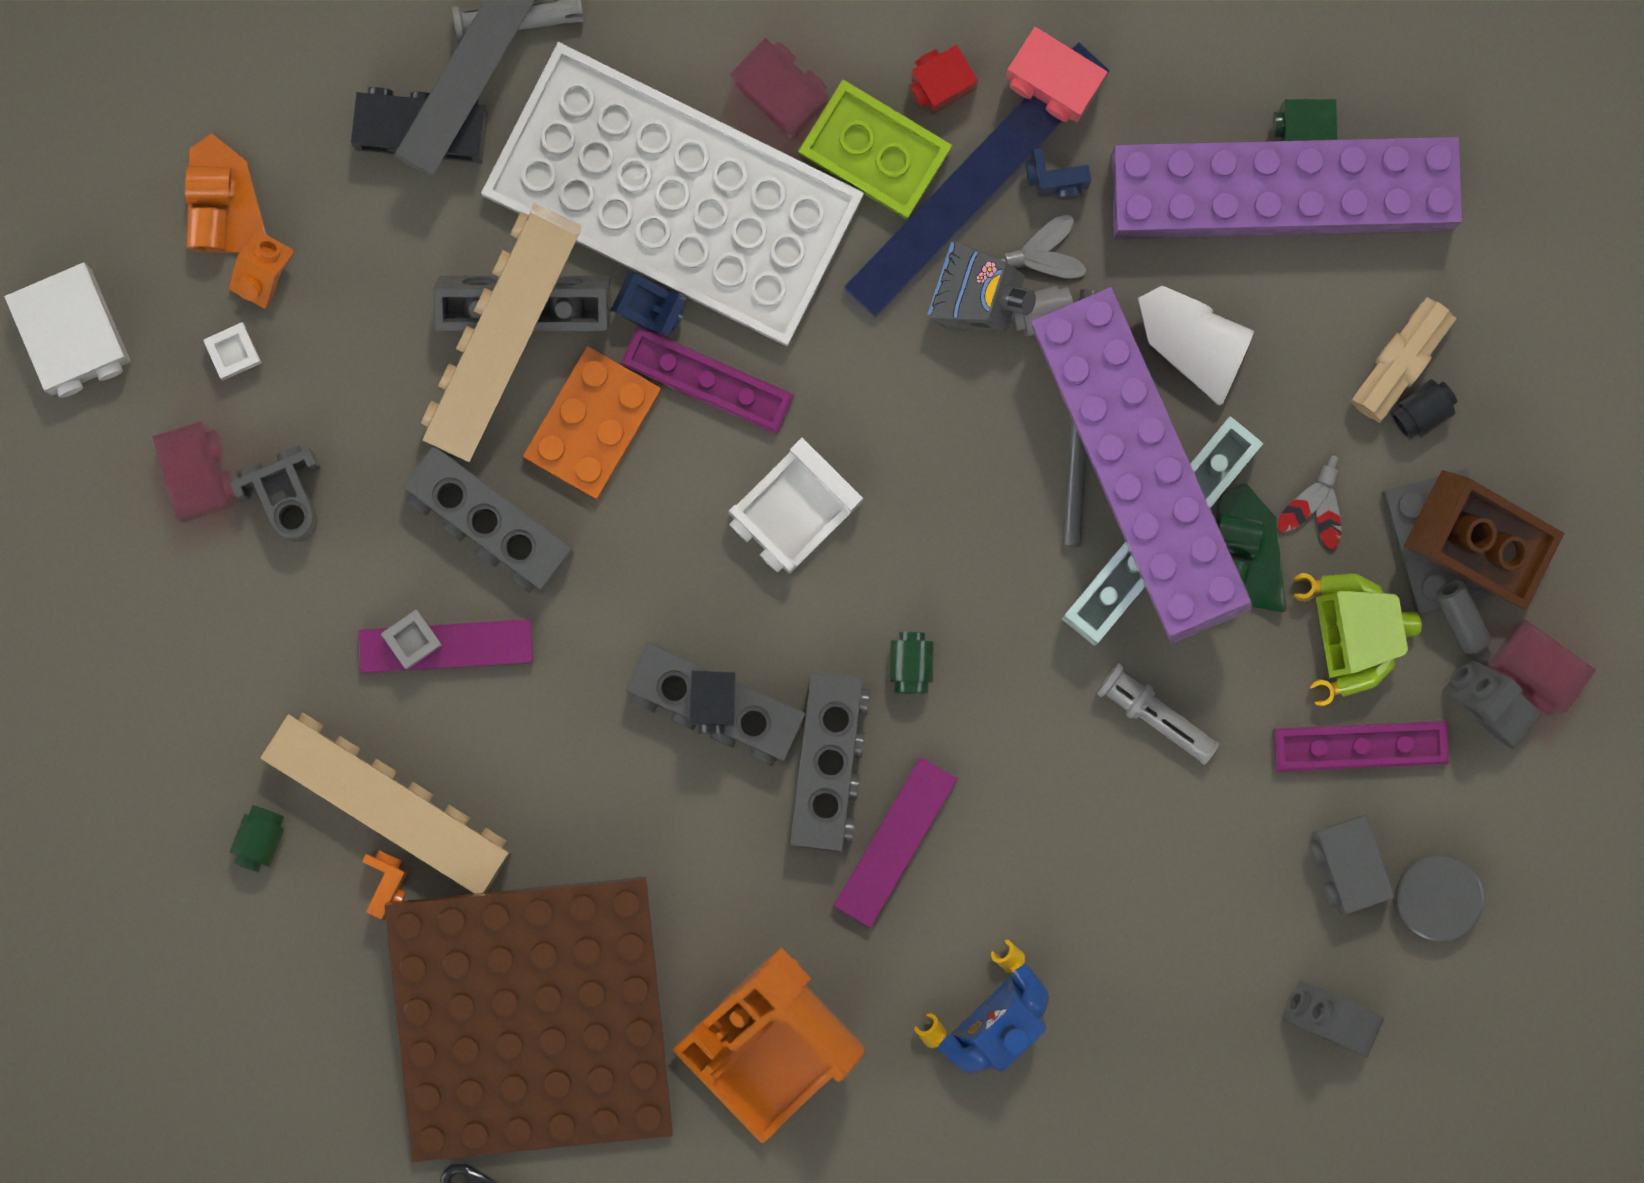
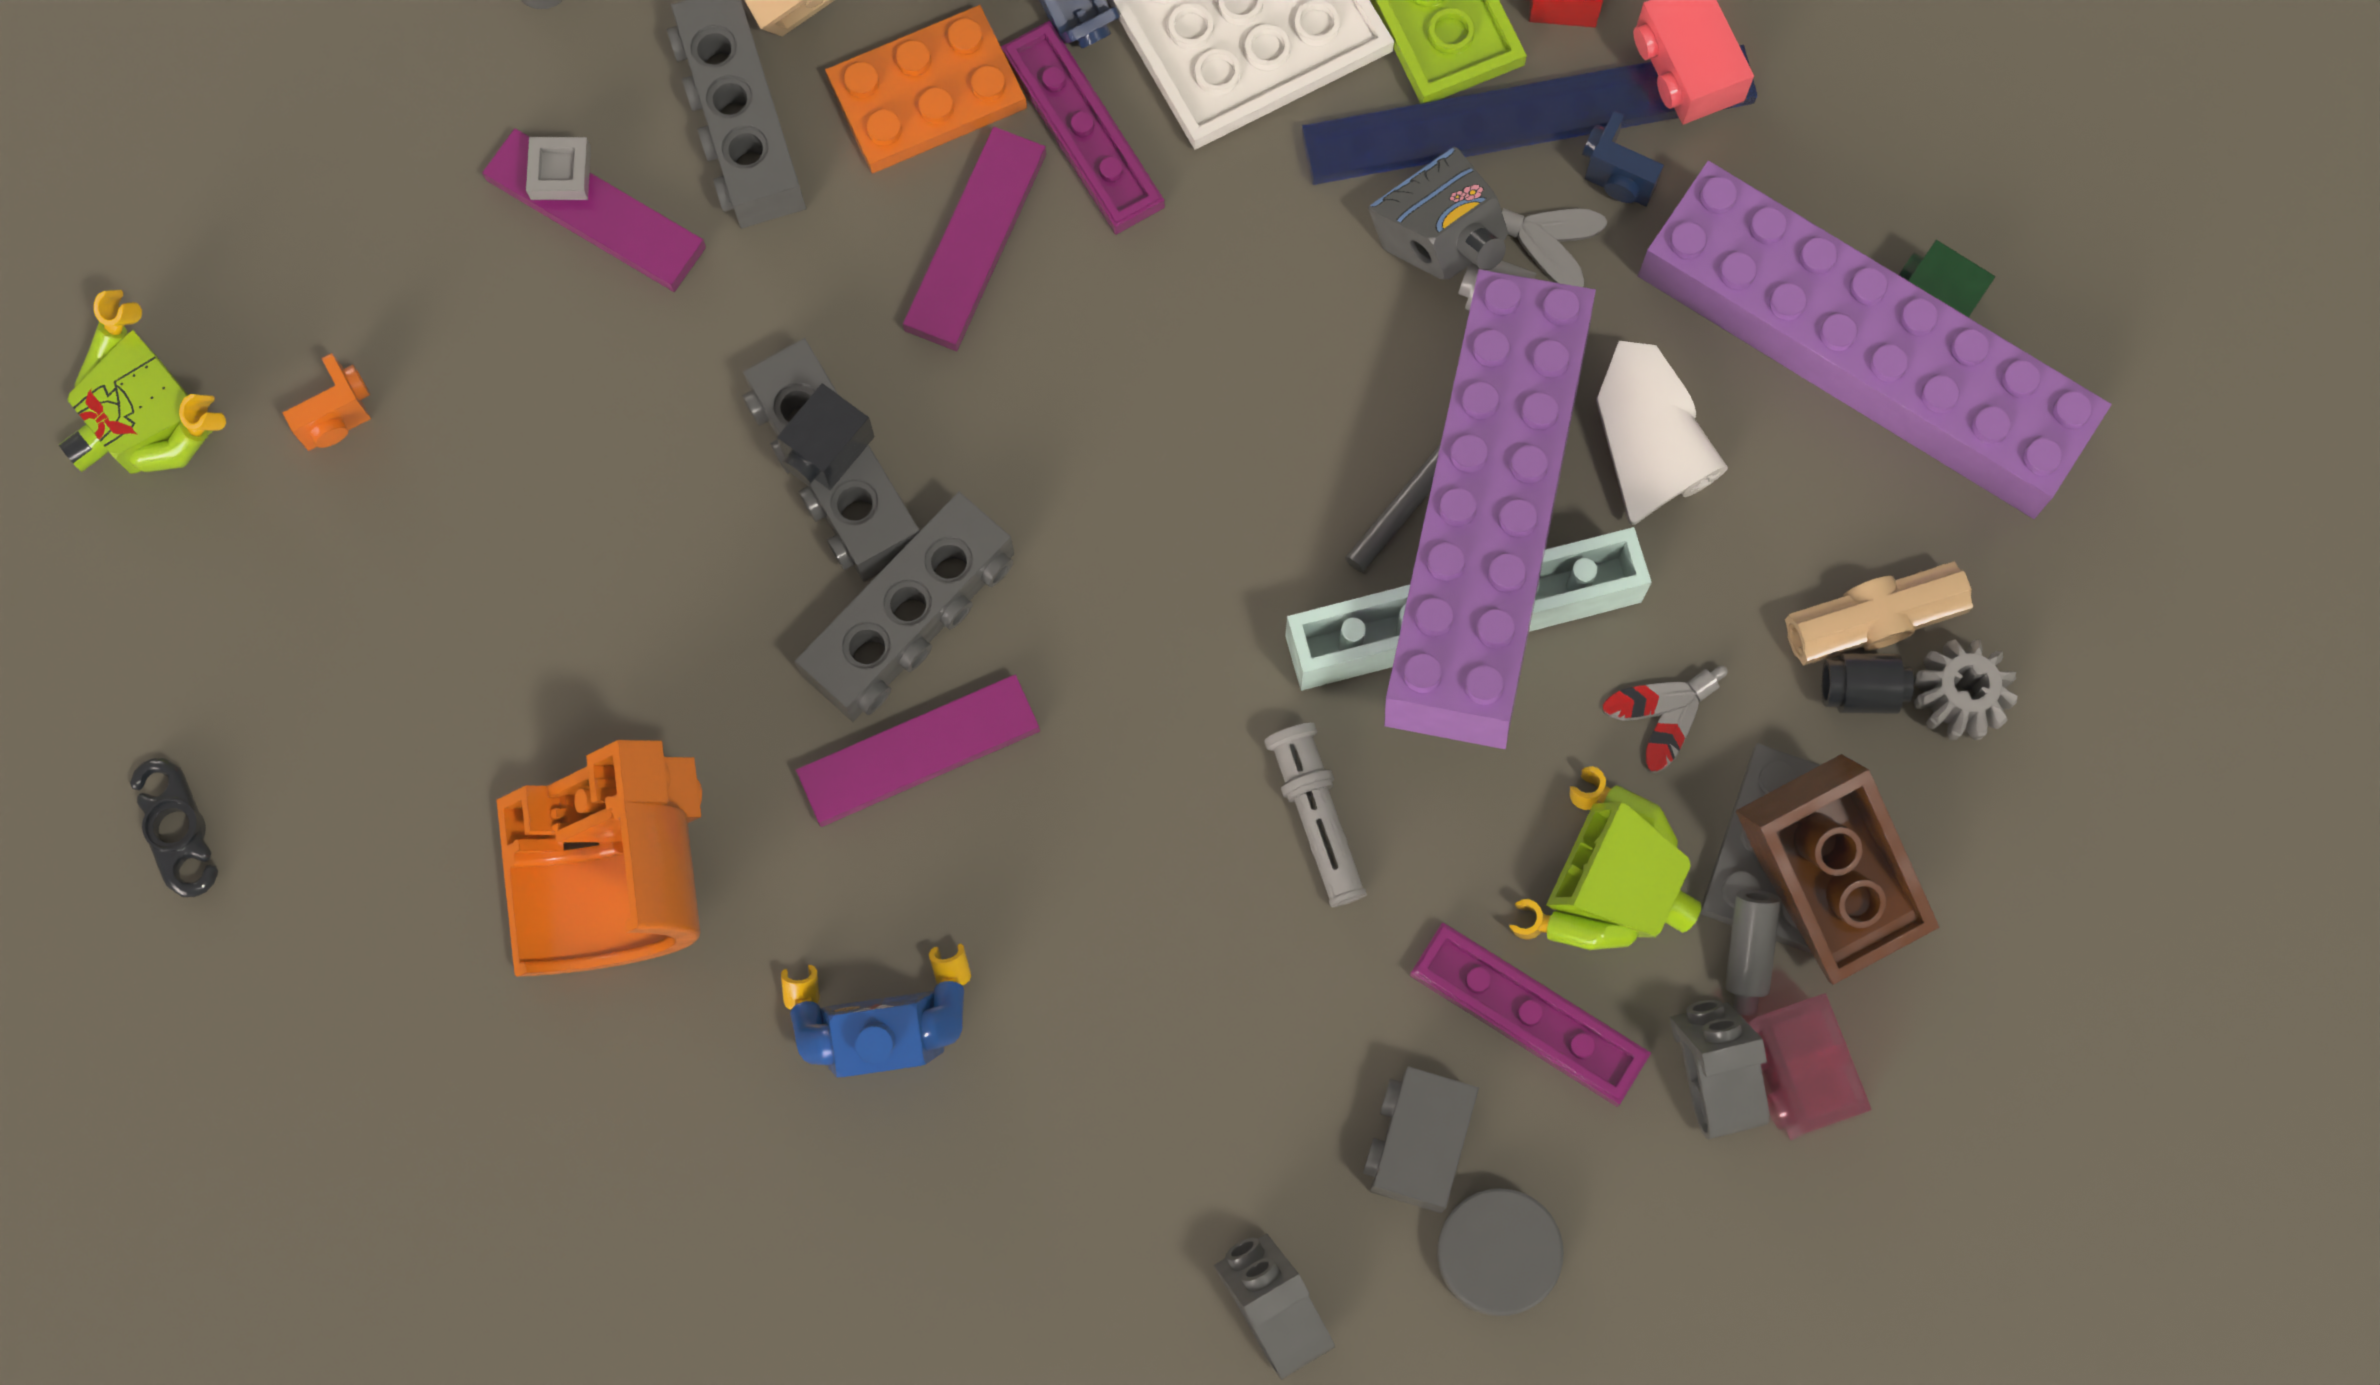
camera: 40 degrees right, 10 degrees down
dark green brick [229,805,284,873] -> none
tan brick [260,713,511,894] -> none
reddish brown plate [385,876,673,1162] -> none
white panel [729,438,863,574] -> none
dark green brick [890,632,934,694] -> none
dark green panel [1215,483,1287,613] -> none
none -> lime torso [59,290,226,474]
none -> magenta tile [903,126,1047,351]
none -> light grey gear [1914,639,2018,740]

